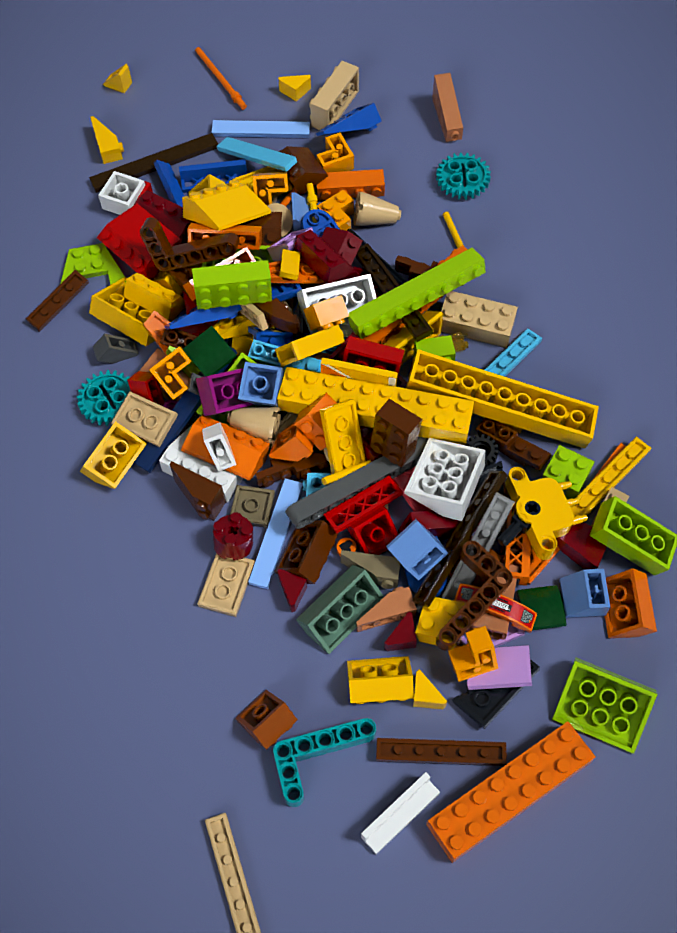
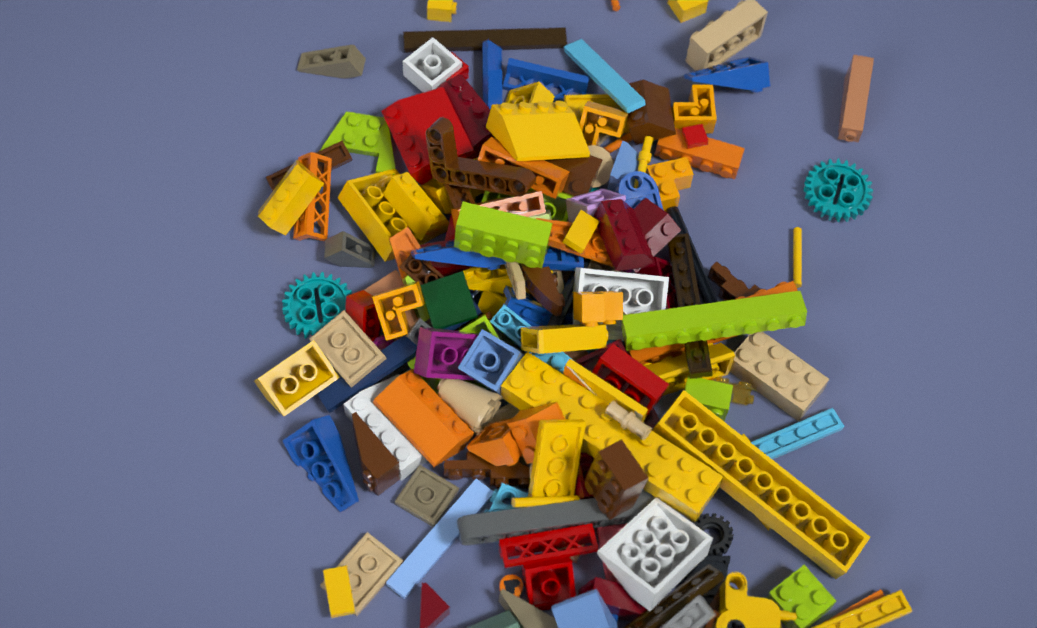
camera: 15 degrees right, 0 degrees up
white slope [202,422,237,472] -> none
light blue tile [212,120,310,138] -> none
dark red brick [213,512,253,560] -> none
reddish brown slope [274,520,338,584] -> none
tan cone [353,191,401,226] -> none
reddish brown slope [476,418,551,471] -> none
none -> yellow slope [258,160,325,236]
none -> blue wedge [283,415,359,512]
none -> orange fence [293,152,332,242]
none -> dark tan slope [297,44,366,79]
none -> yellow tile [323,566,355,618]
none -> tan pin [605,401,652,440]
none -> red tile [681,124,709,149]

